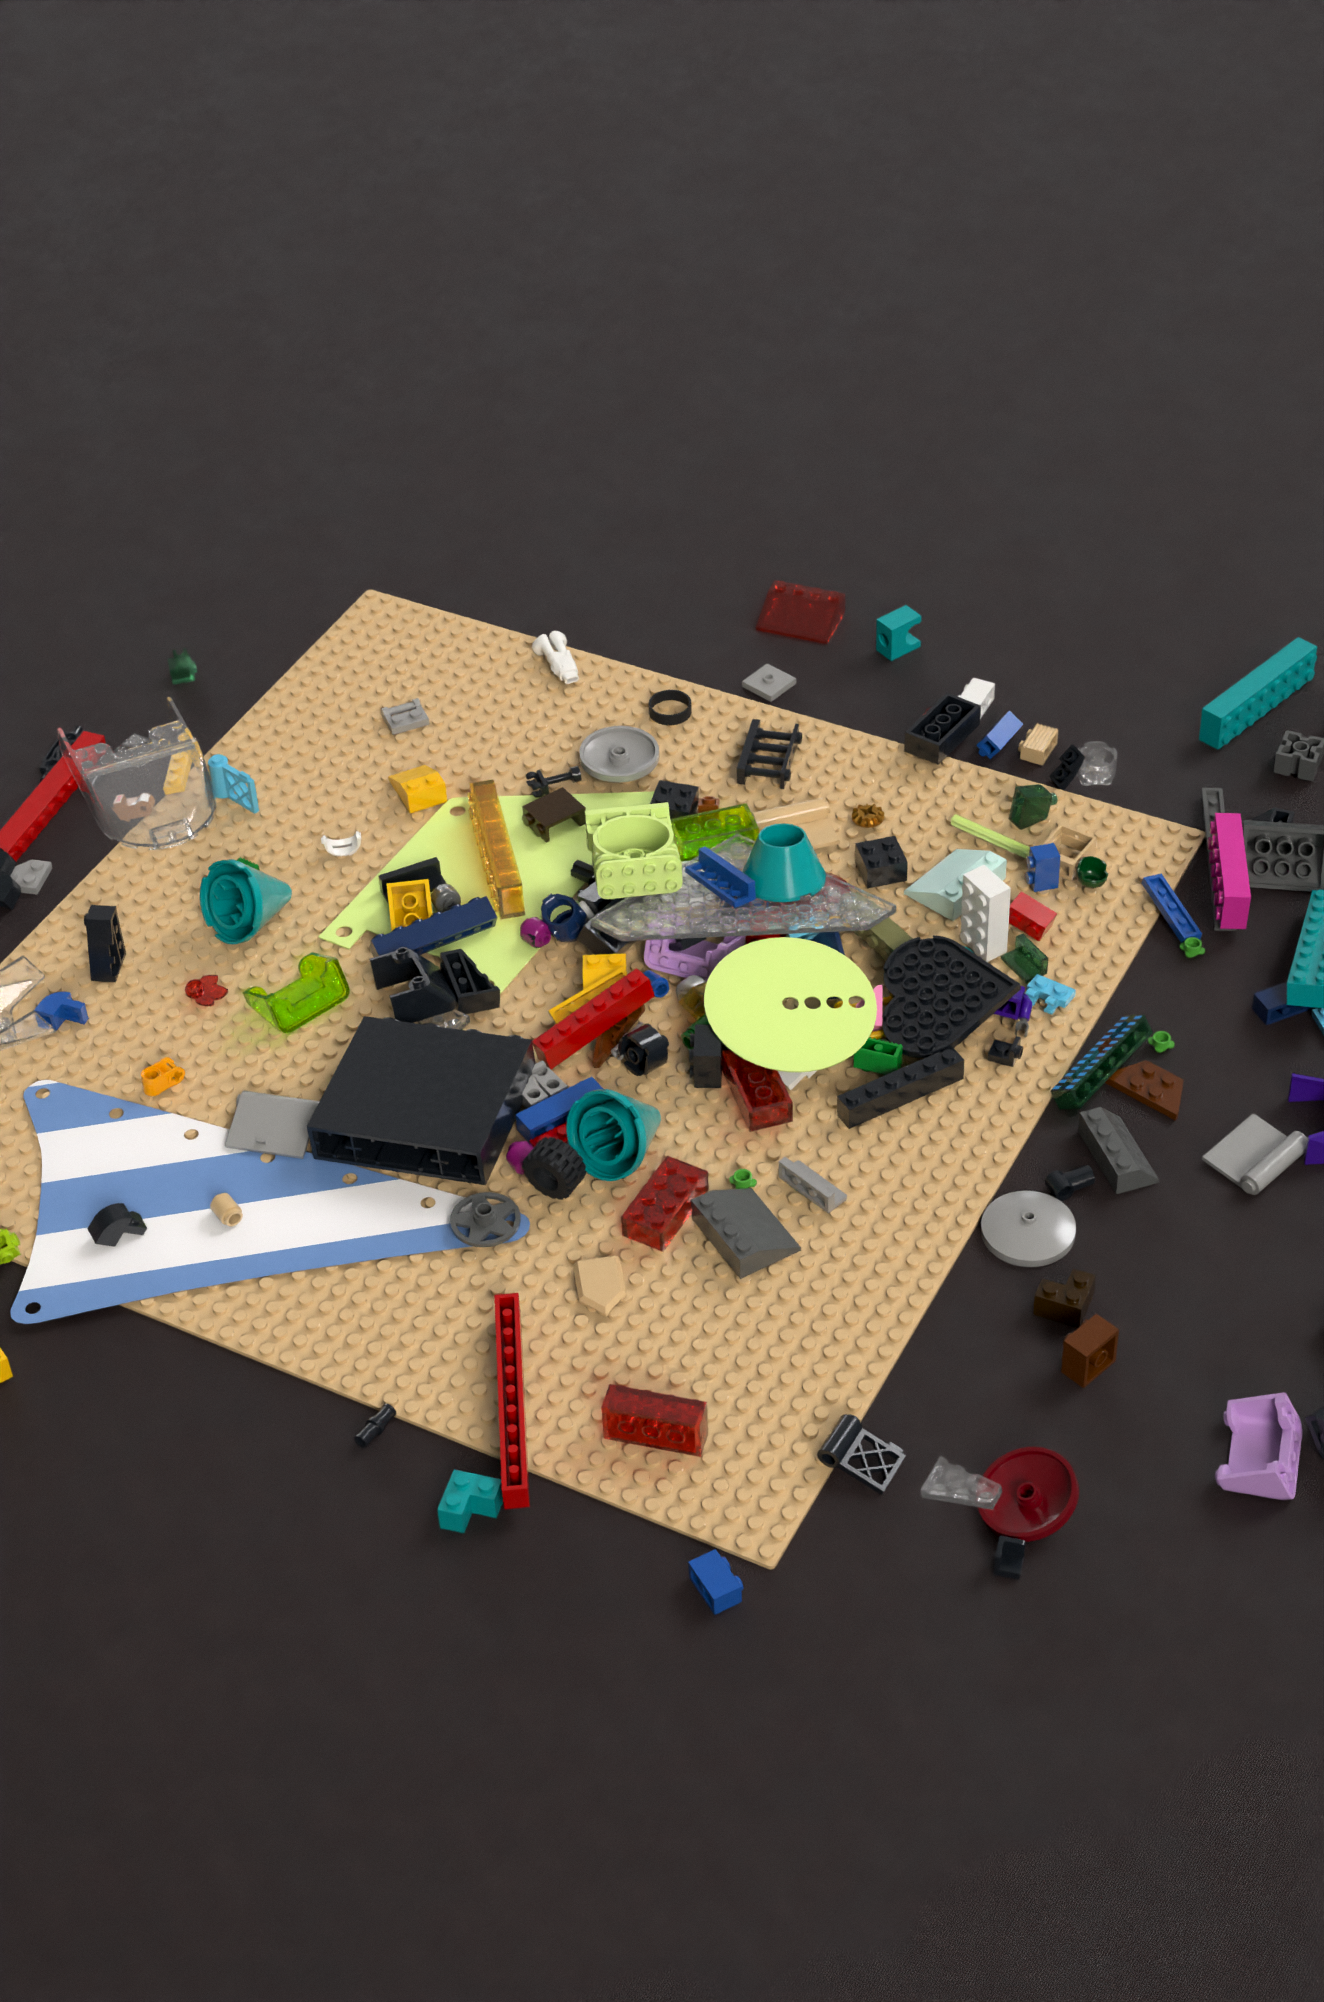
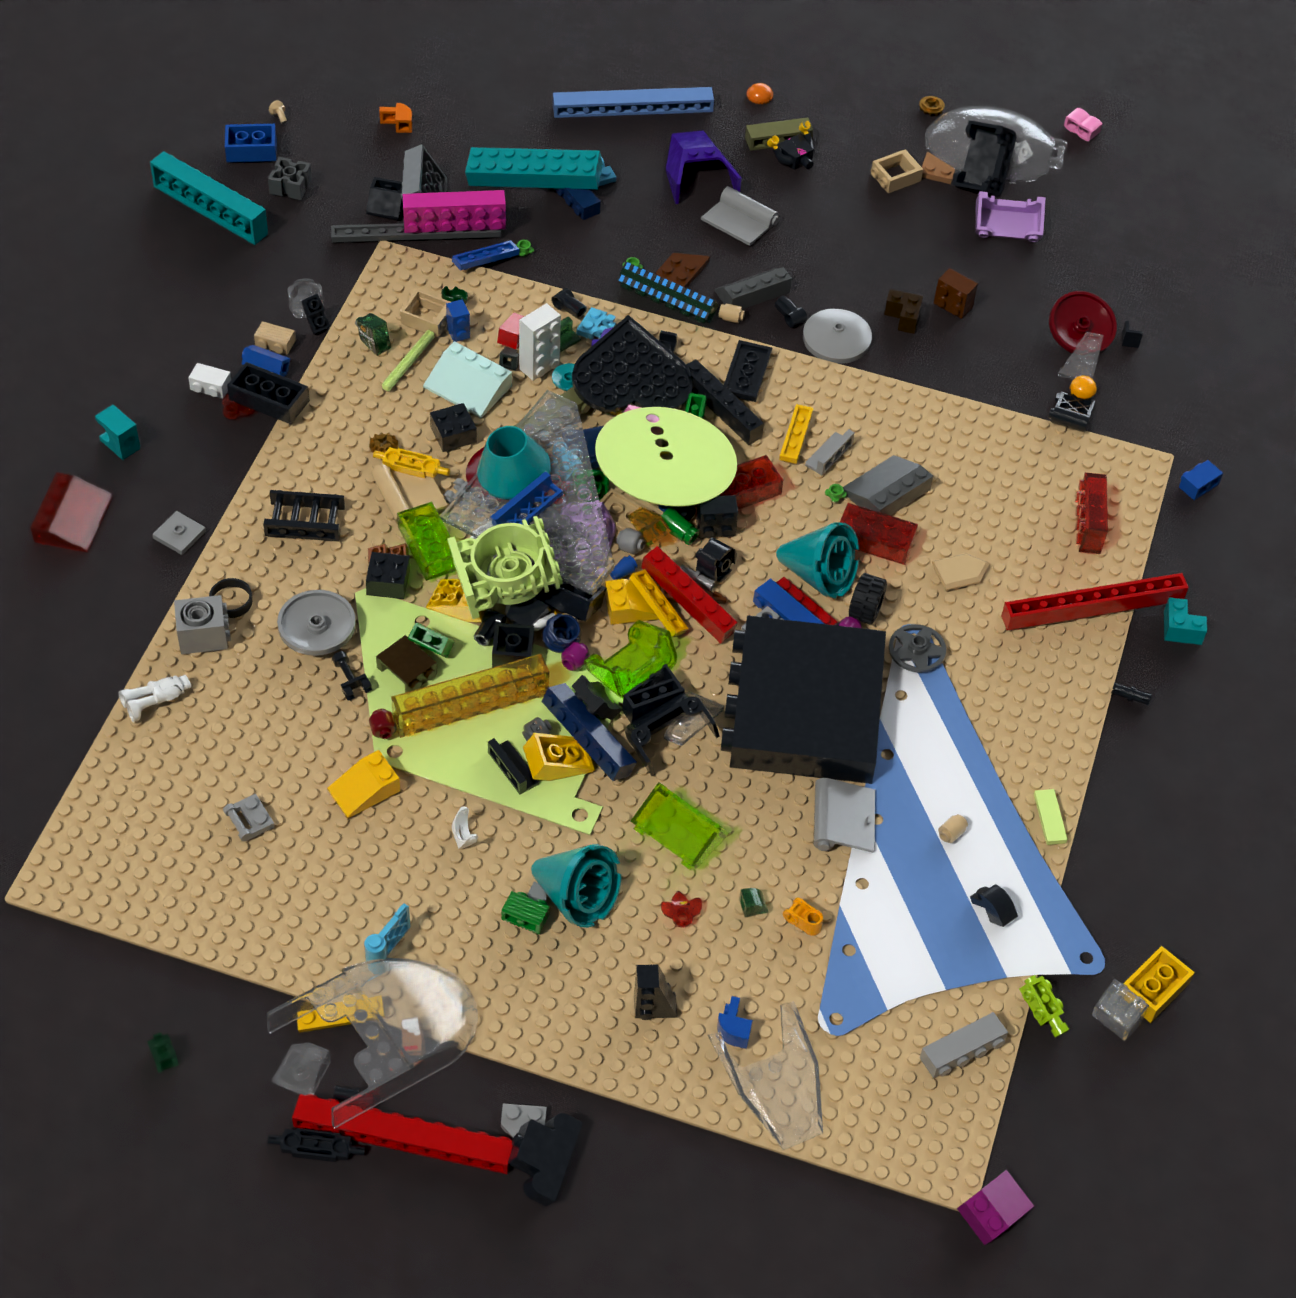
camera: 105 degrees left, 10 degrees up
none -> light grey brick [174,595,231,654]
none -> yellow piece [373,447,450,478]
none -> green brick [408,622,455,658]
none -> black brick [492,623,534,670]
none -> black piece [551,288,587,319]
none -> black brick [572,675,623,720]
none -> clear neon green windscreen [584,620,677,699]
none -> tan brick [719,303,745,323]
none -> black plate [724,340,773,402]
none -> clear green brick [739,888,768,917]
none -> yellow plate [779,404,813,464]
none -> yellowish green tile [1034,789,1067,845]
none -> light orange hair [1069,375,1097,399]

